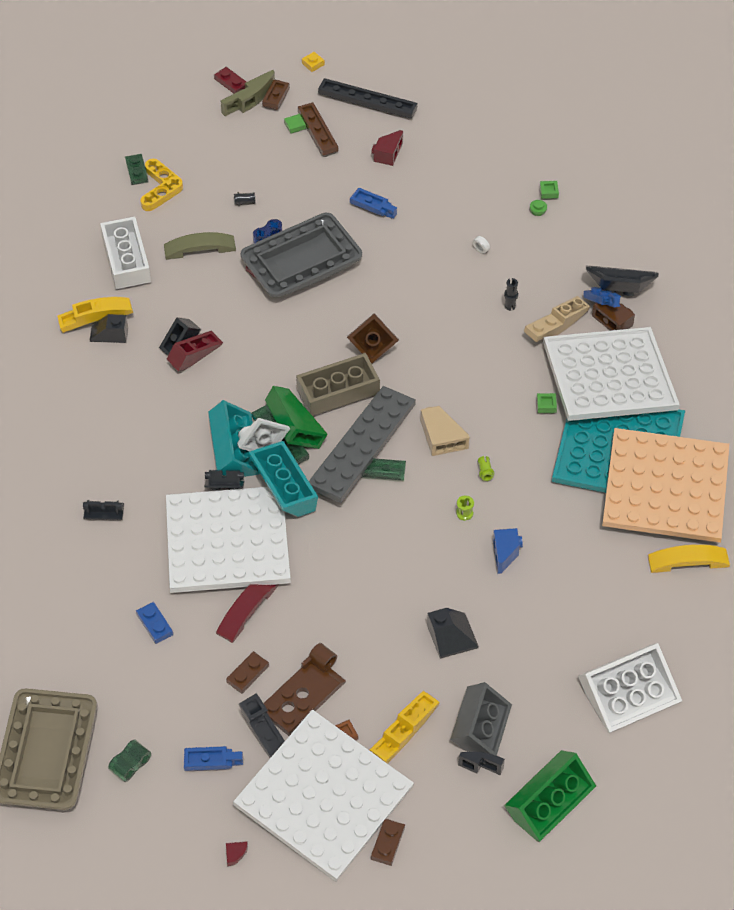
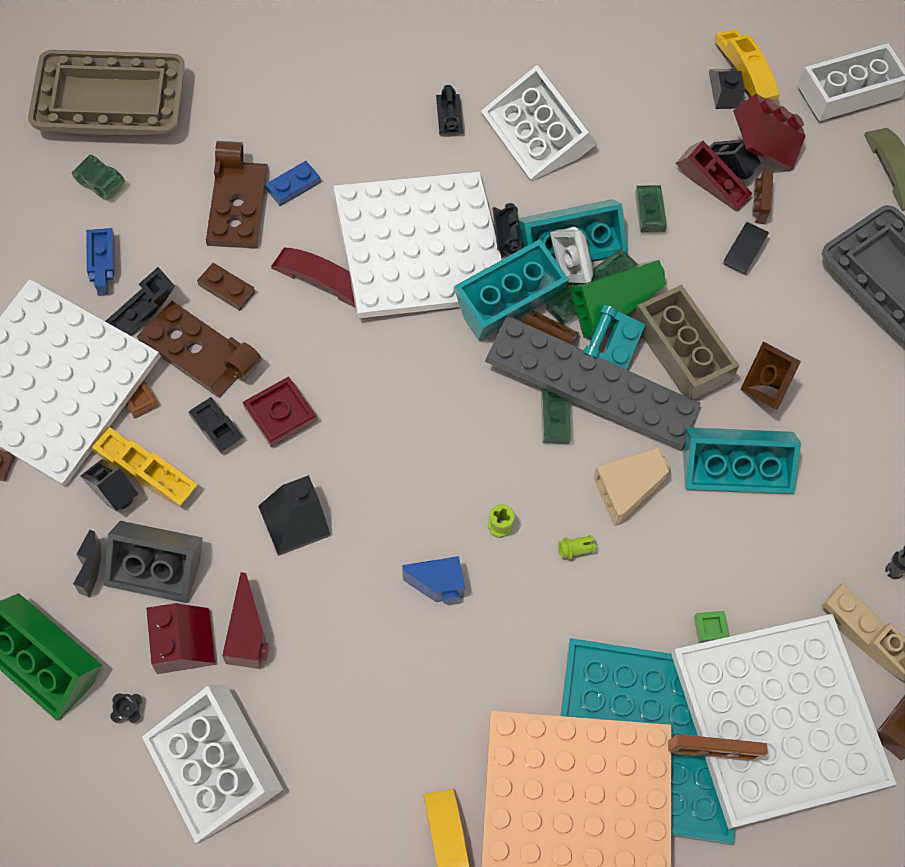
camera: 80 degrees right, 10 degrees up
none -> black slope [80,459,139,512]
none -> black plate [110,693,142,723]
none -> dark red slope [146,603,216,674]
none -> black slope [188,397,243,453]
none -> reddish brown hinge [206,141,268,249]
none -> dark red slope [222,572,269,669]
none -> dark red plate [242,376,317,447]
none -> white slope [481,65,597,181]
none -> reddish brown plate [523,310,579,344]
none -> teal plate [583,305,645,370]
none -> clear green plate [635,185,667,232]
none -> dark orange tile [668,734,768,761]
none -> teal slope [683,427,801,494]
none -> black slope [723,222,769,275]
none -> dark red slope [733,93,806,171]
none -> reddish brown plate [752,169,774,224]

